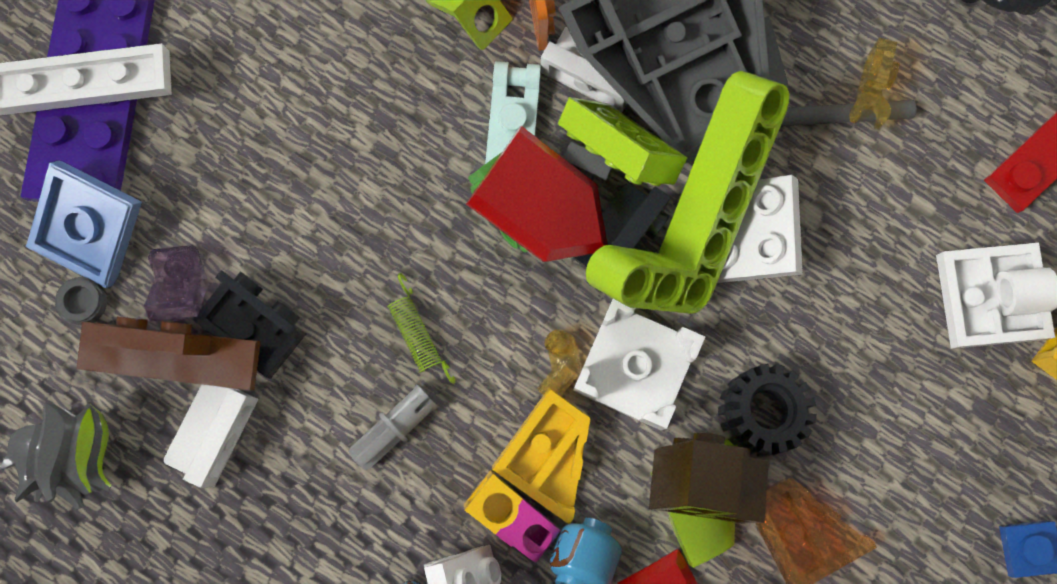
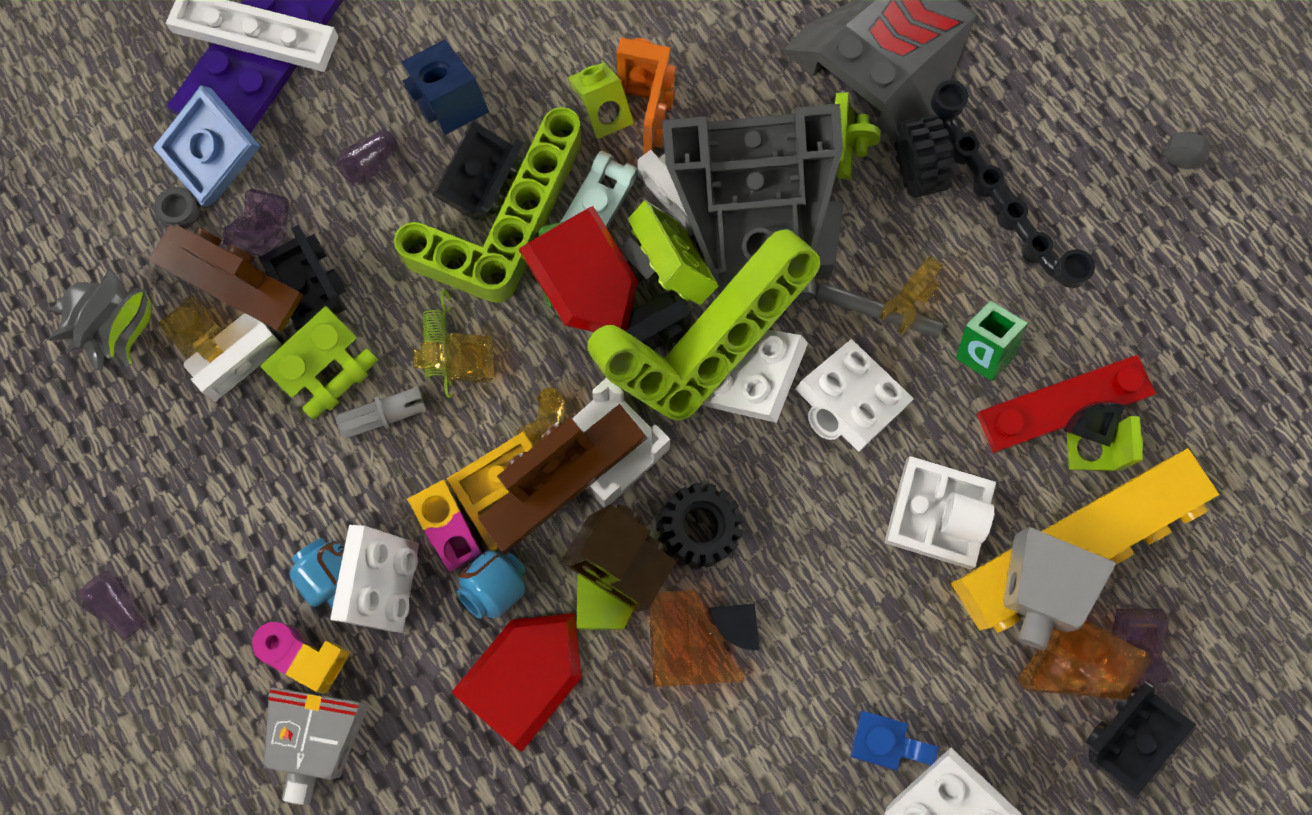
camera: 15 degrees right, 5 degrees down
none -> clear yellow plate [158,296,224,363]
none -> lime plate [260,306,379,420]
none -> clear purple cone [335,128,399,187]
none -> lime beam [394,107,582,303]
none -> dark blue brick [401,39,489,135]
none -> clear yellow plate [413,333,494,383]
none -> black bracket [432,121,524,220]
none -> reddish brown bracket [478,404,648,554]
none -> black tile [709,604,760,651]
none -> white plate [795,339,914,452]
none -> green brick [956,300,1028,381]

